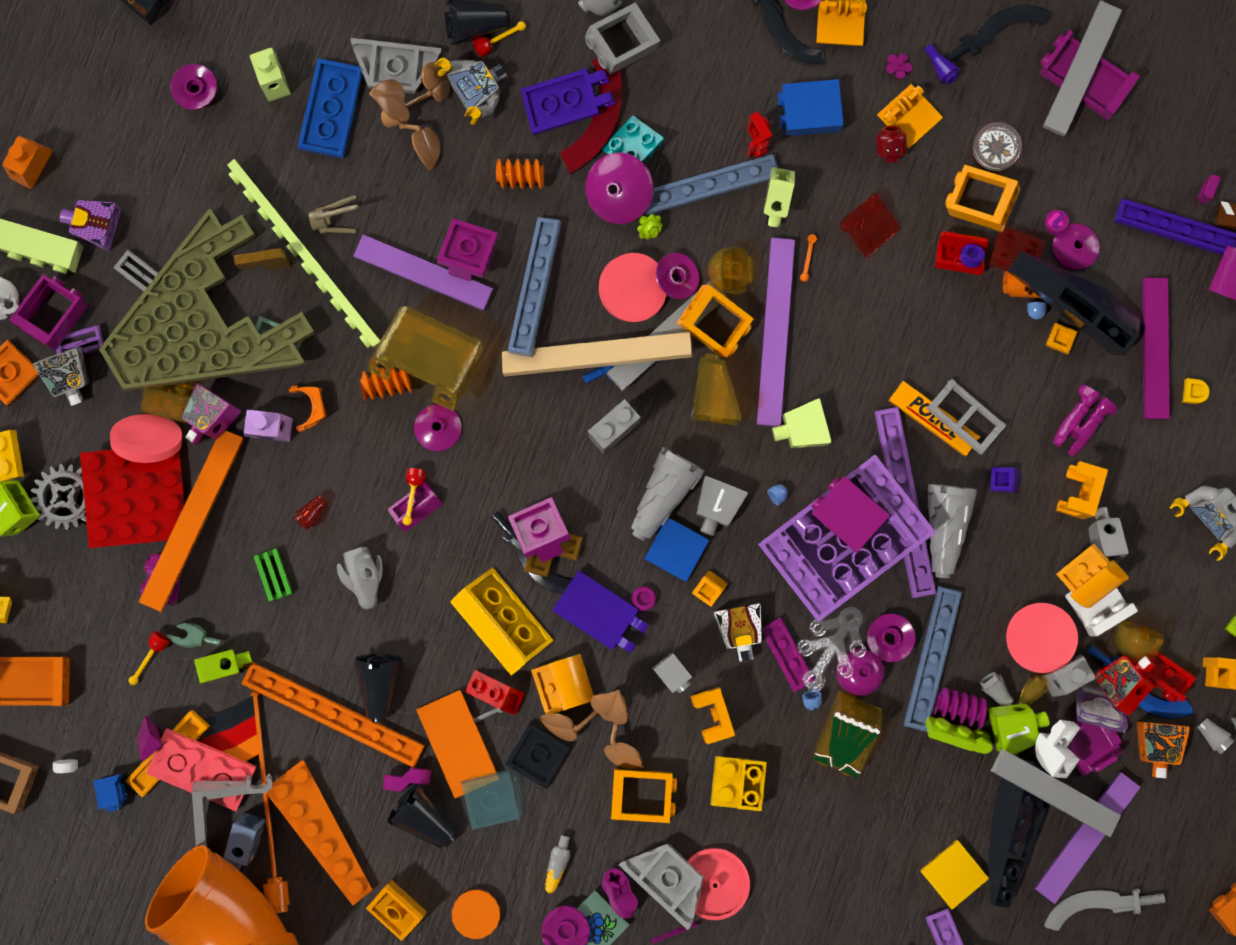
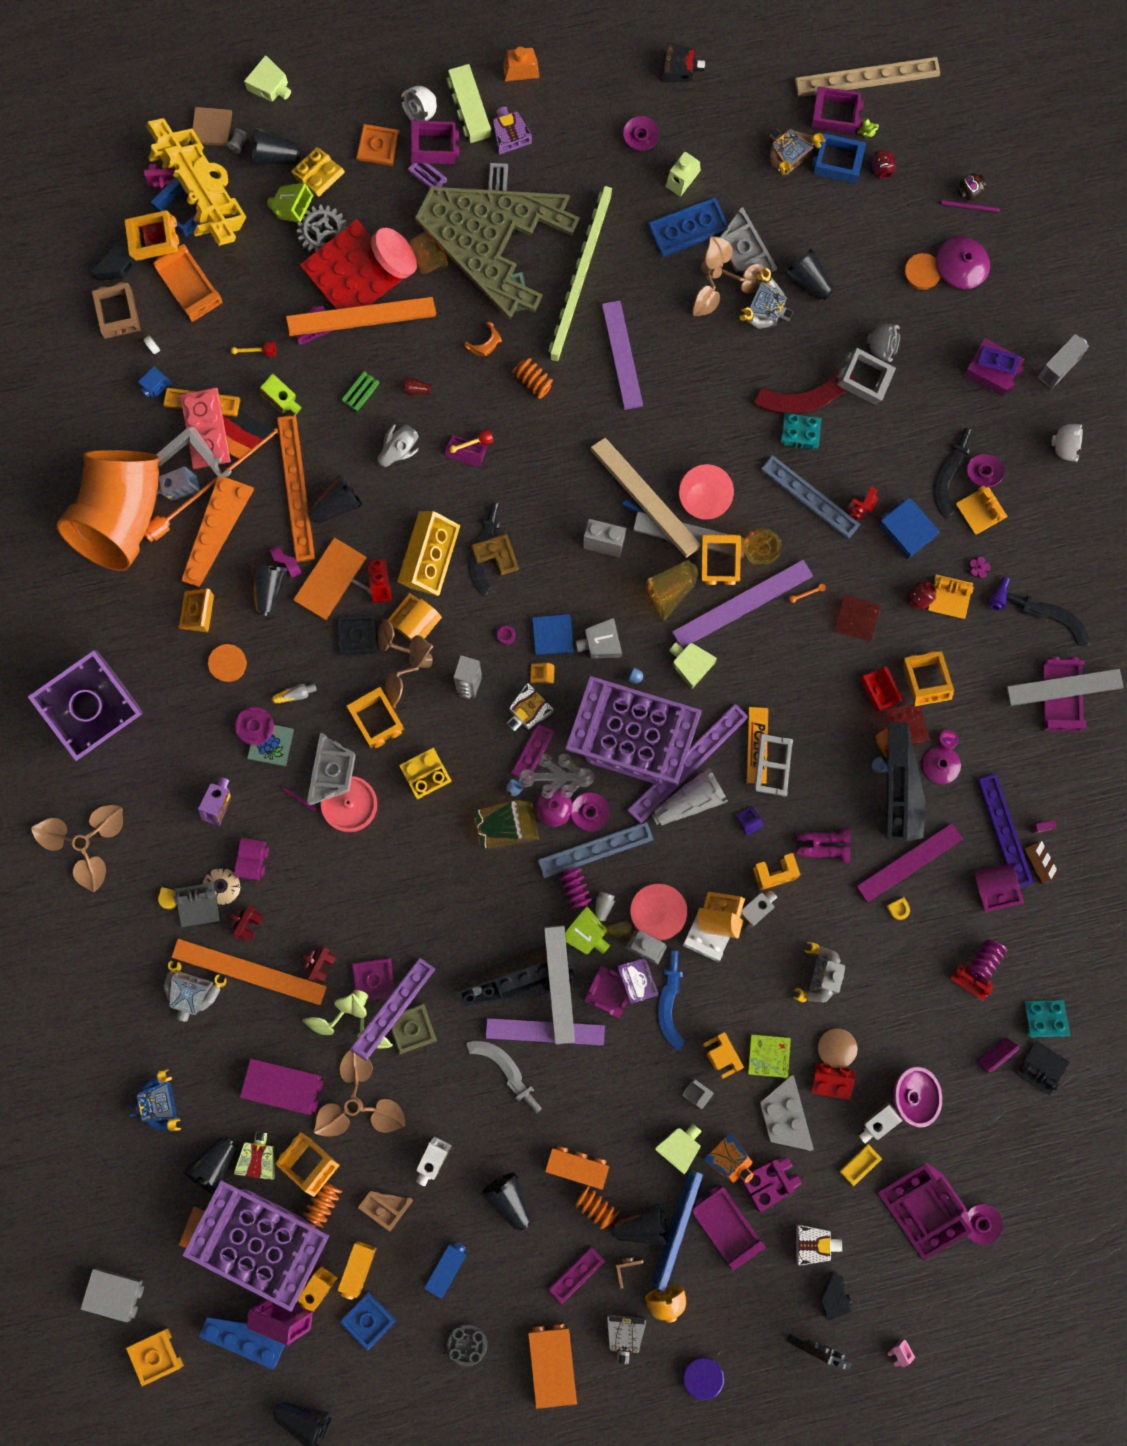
camera: 55 degrees right, 5 degrees down
torso [33,345,89,406] -> none
magenta slope [137,715,162,761] -> none
sand green hand [167,622,221,648] -> none
torso [182,383,241,445] -> none
pearl gold tile [234,248,291,270] -> none
lavender torso [244,410,293,442] -> none
dark tan plant [309,195,359,234] -> none
clear yellow windscreen [367,306,483,411] -> none
magenta dish [414,404,461,451] -> none
magenta panel [437,218,498,281] -> none
clear light blue tile [461,770,519,830] -> none
hinge [472,21,526,58] -> none
orange piece [496,159,544,189] -> none
sand blue tile [508,217,562,357] -> none
magenta panel [508,497,571,562] -> none
dark purple tile [521,68,615,135] -> none
dark purple tile [552,570,649,653] -> none
magenta dish [585,153,654,224] -> none
magenta piece [602,868,638,919] -> none
light grey cone [631,447,704,541] -> none
lime plant [637,214,663,240] -> none
magenta dish [656,253,699,299] -> none
light orange panel [690,687,735,744] -> none
yellowish green torso [764,167,795,227] -> none
magenta brick [811,476,890,553] -> none
yellow tile [920,840,989,909] -> none
lime hinge [925,716,993,754] -> none
dark purple tile [960,244,985,268] -> none
clear piece [972,122,1022,173] -> none
white brick [1035,720,1080,778] -> none
light orange tile [1045,323,1077,354] -> none
torso [1094,655,1156,716] -> none
clear yellow cylinder [1114,620,1165,663] -> none
torso [1137,721,1190,778] -> none
red bracket [1147,650,1196,703] -> none
light grey cone [1197,718,1234,754] -> none

